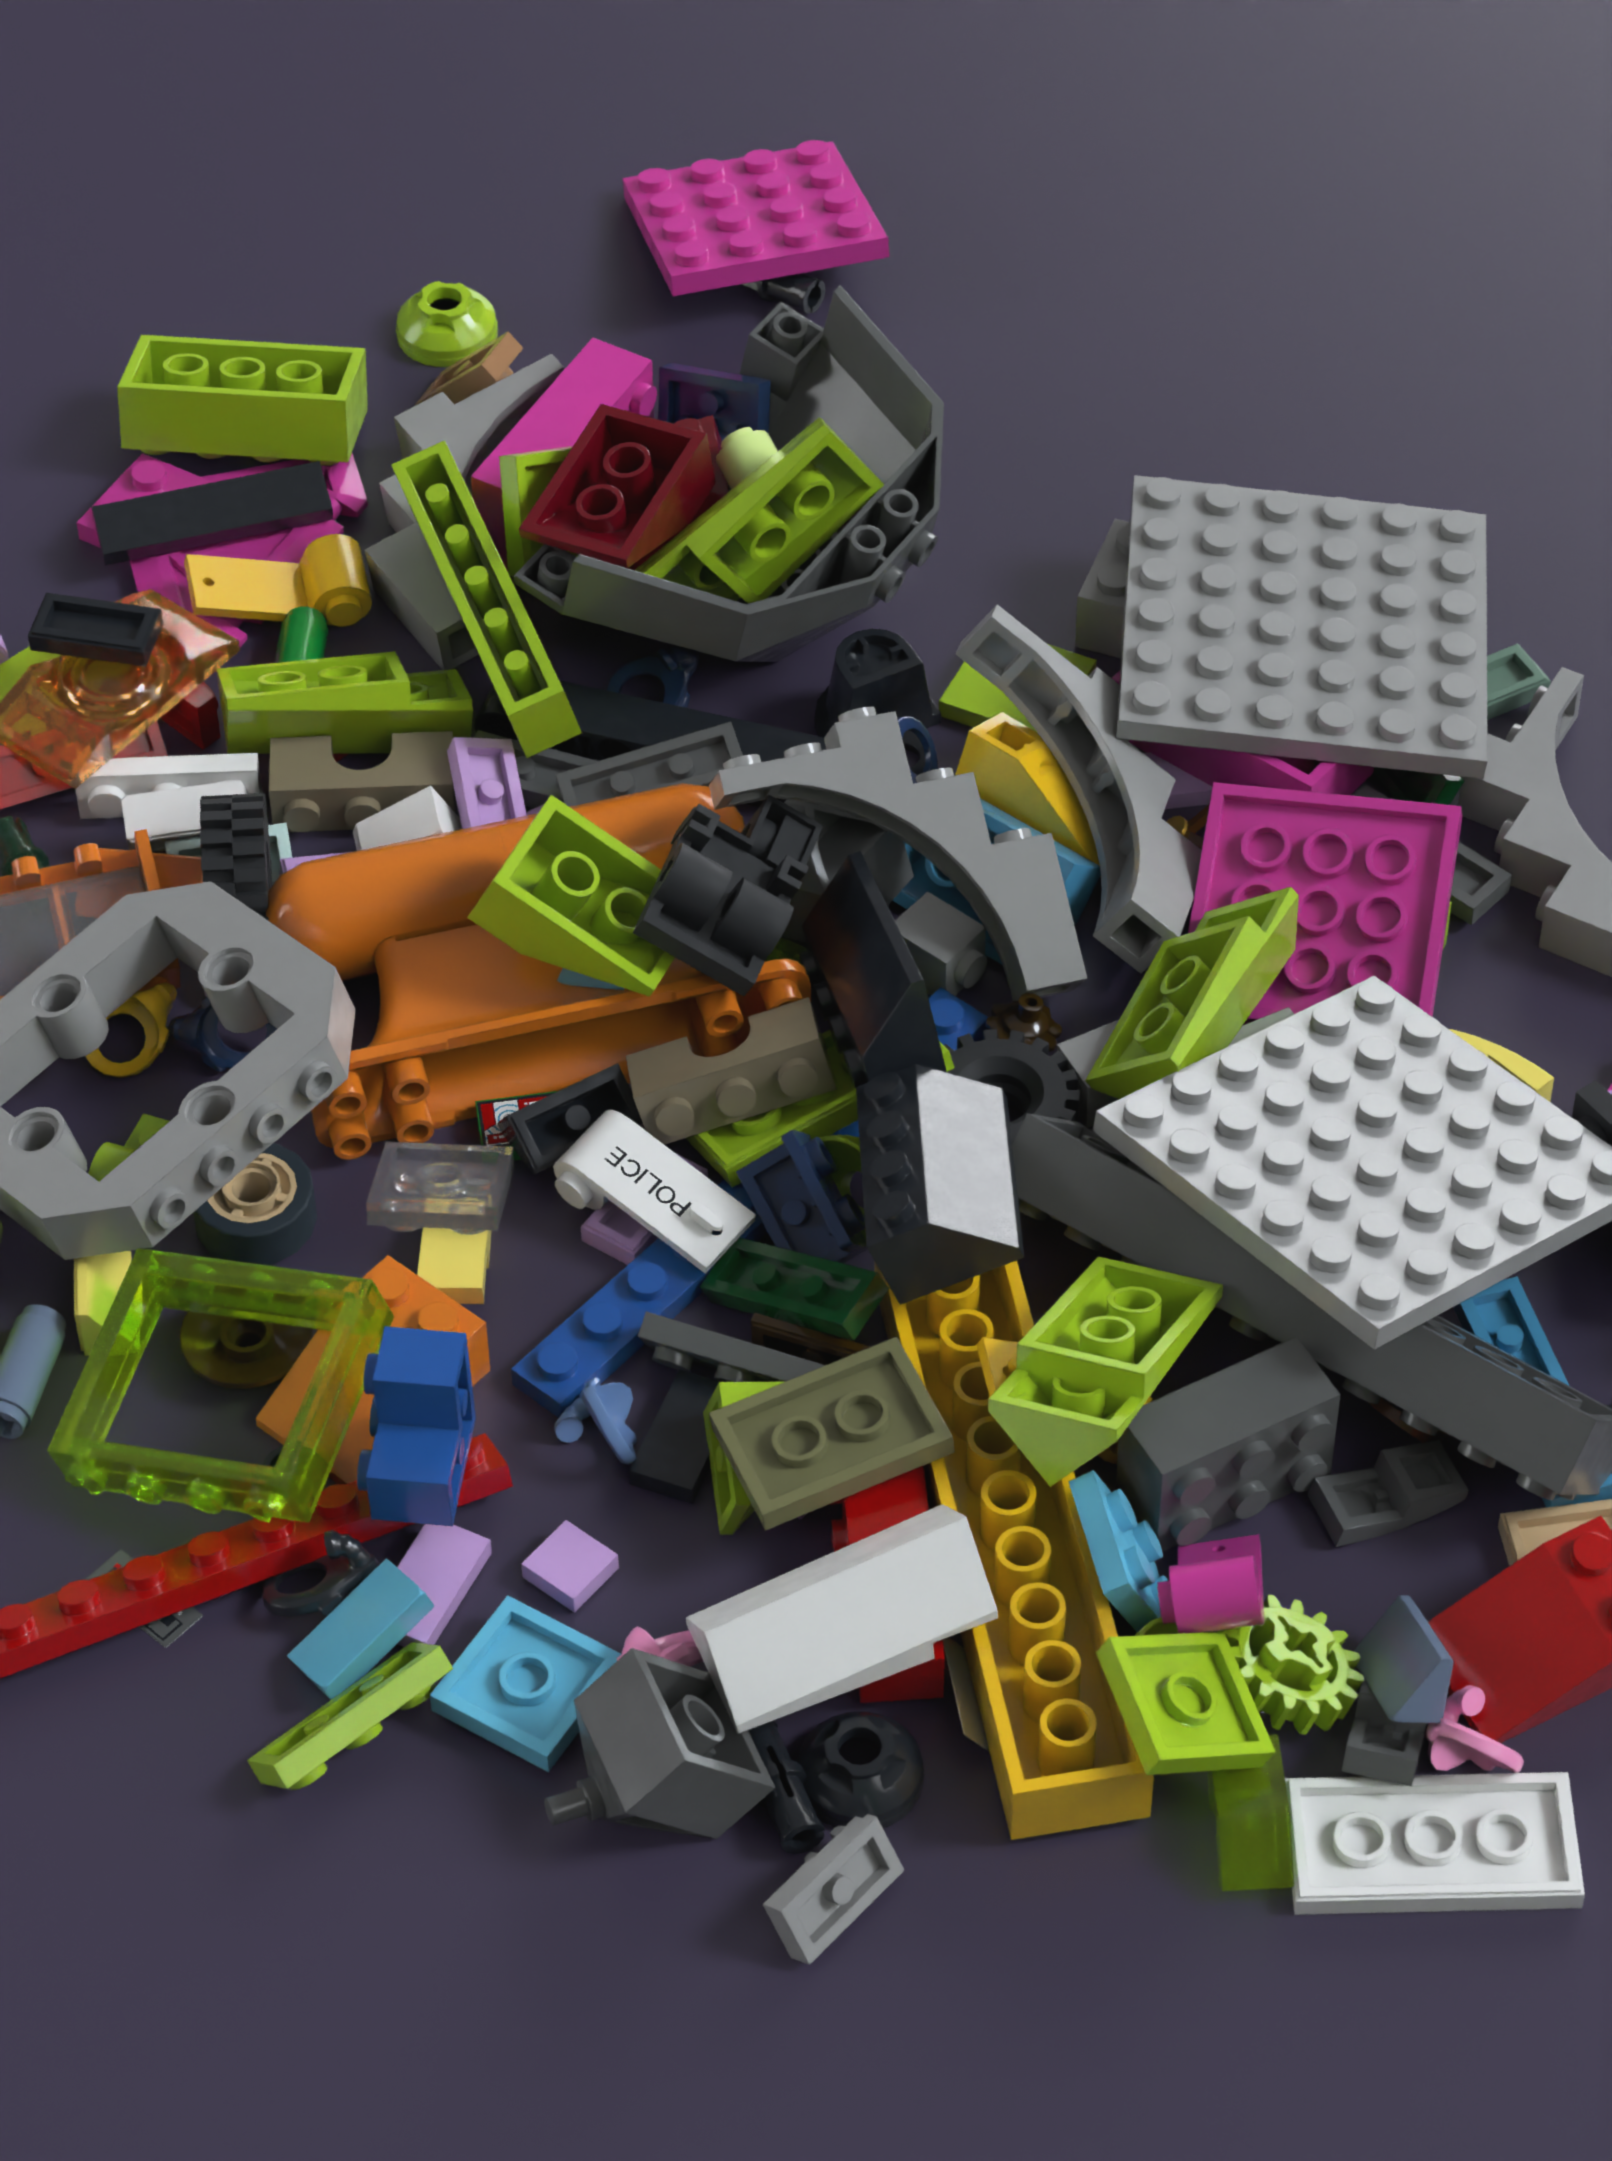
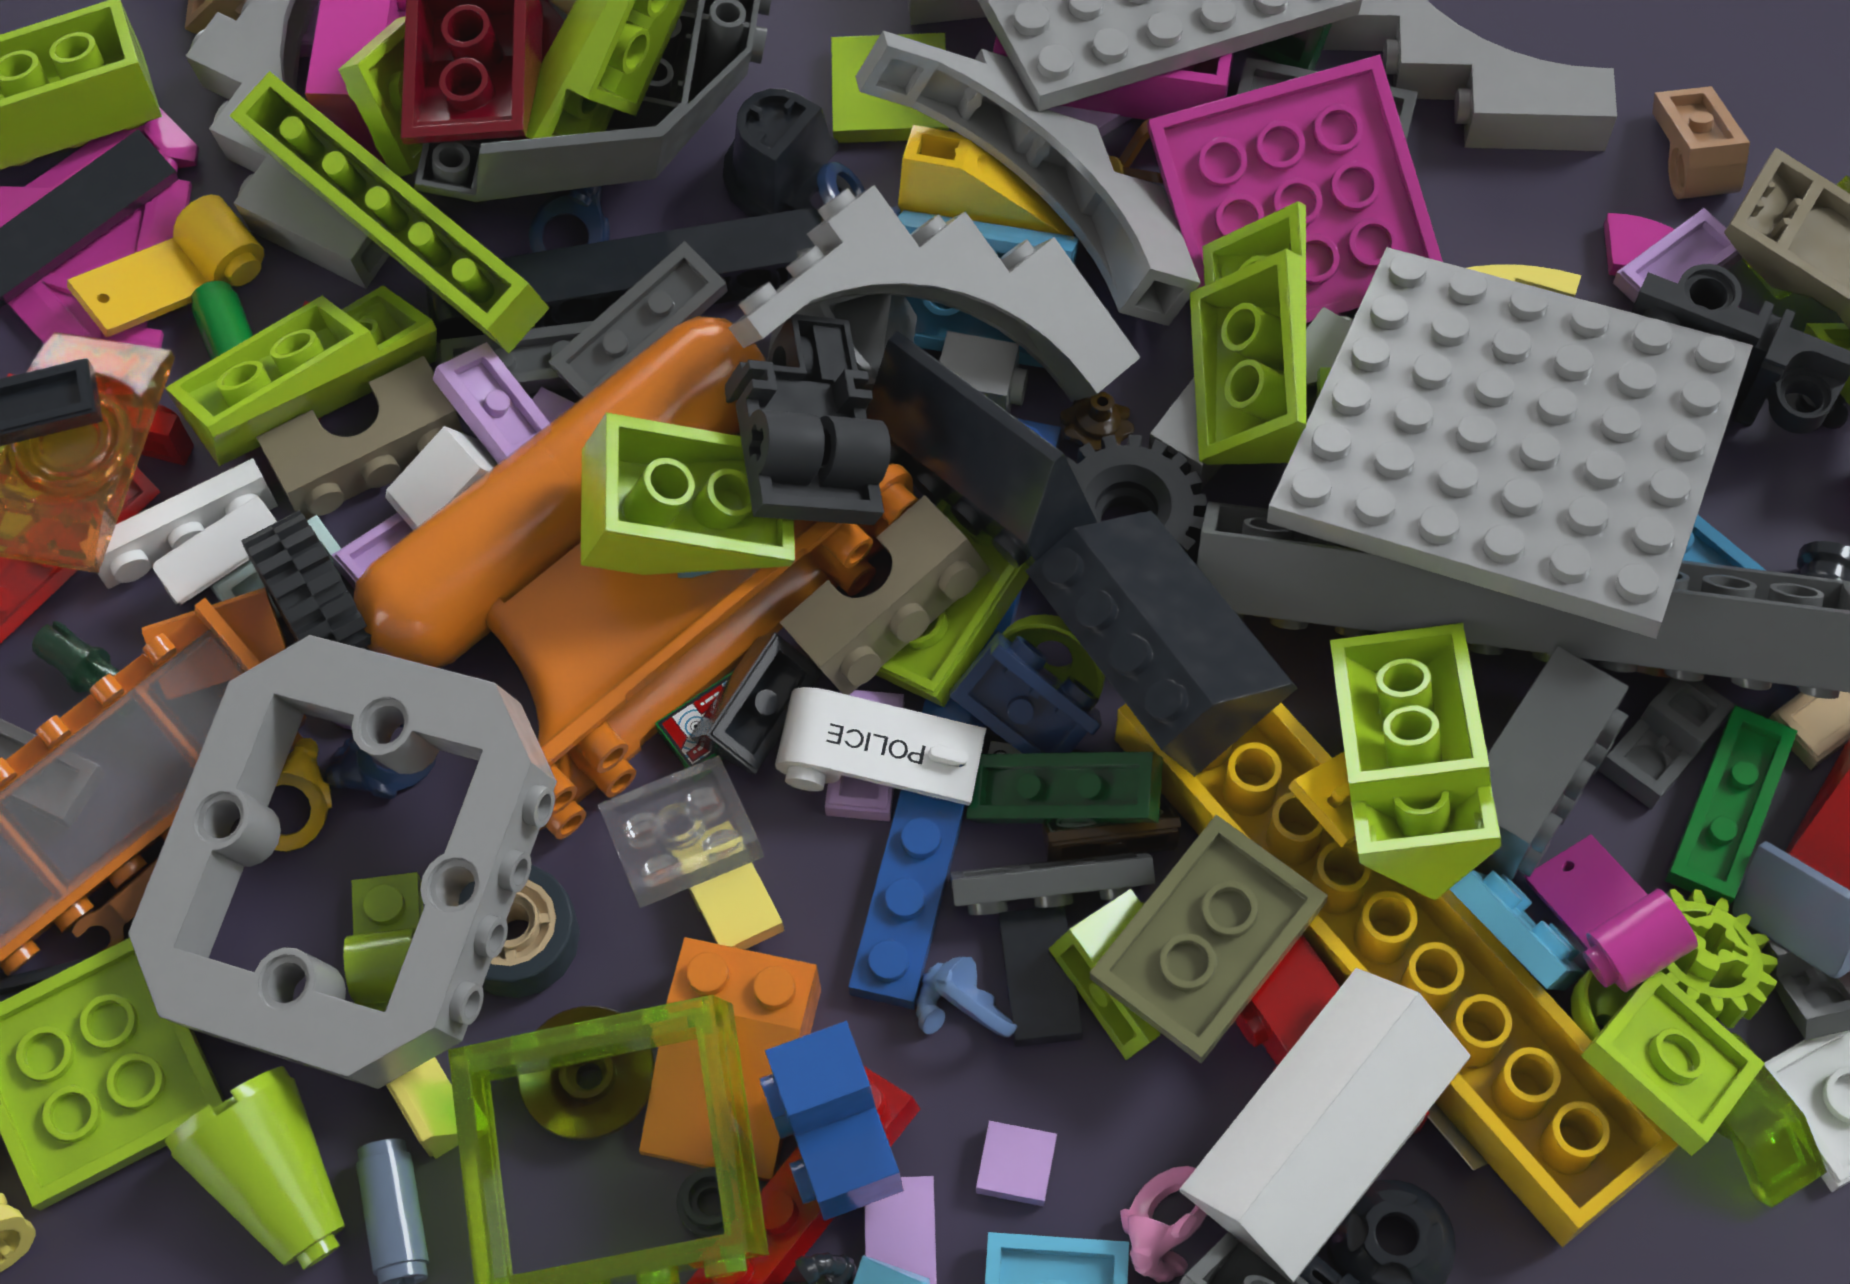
camera: 25 degrees left, 15 degrees up
none -> green plate [1664,705,1798,906]

